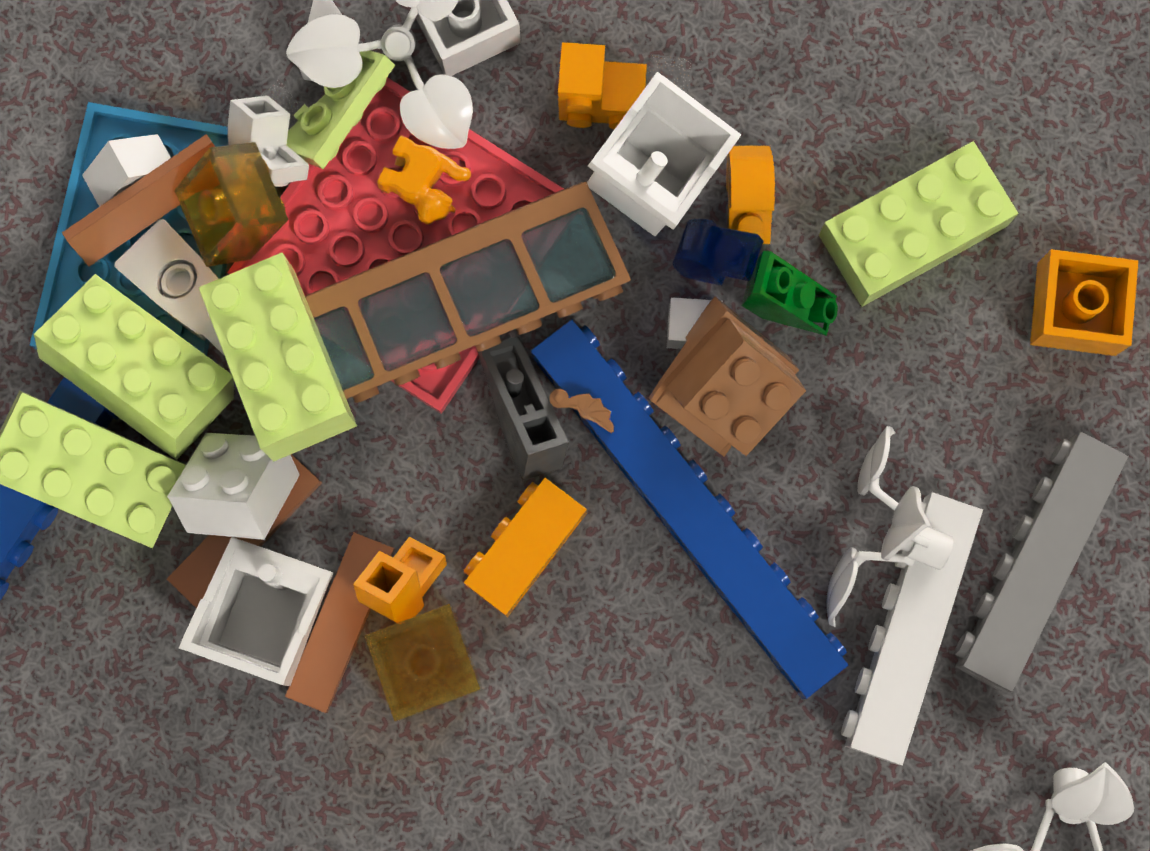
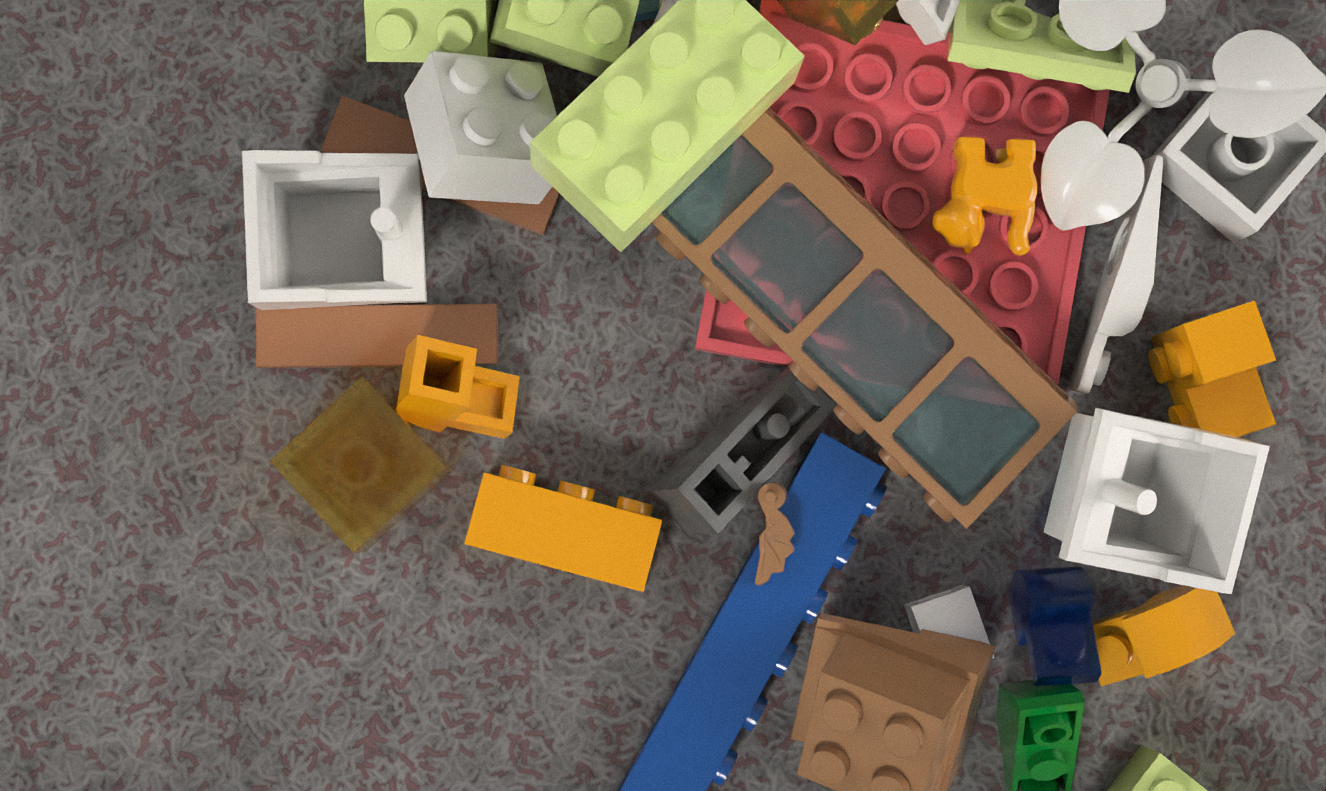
camera: 65 degrees right, 5 degrees up
none -> white piece [1067,154,1163,394]

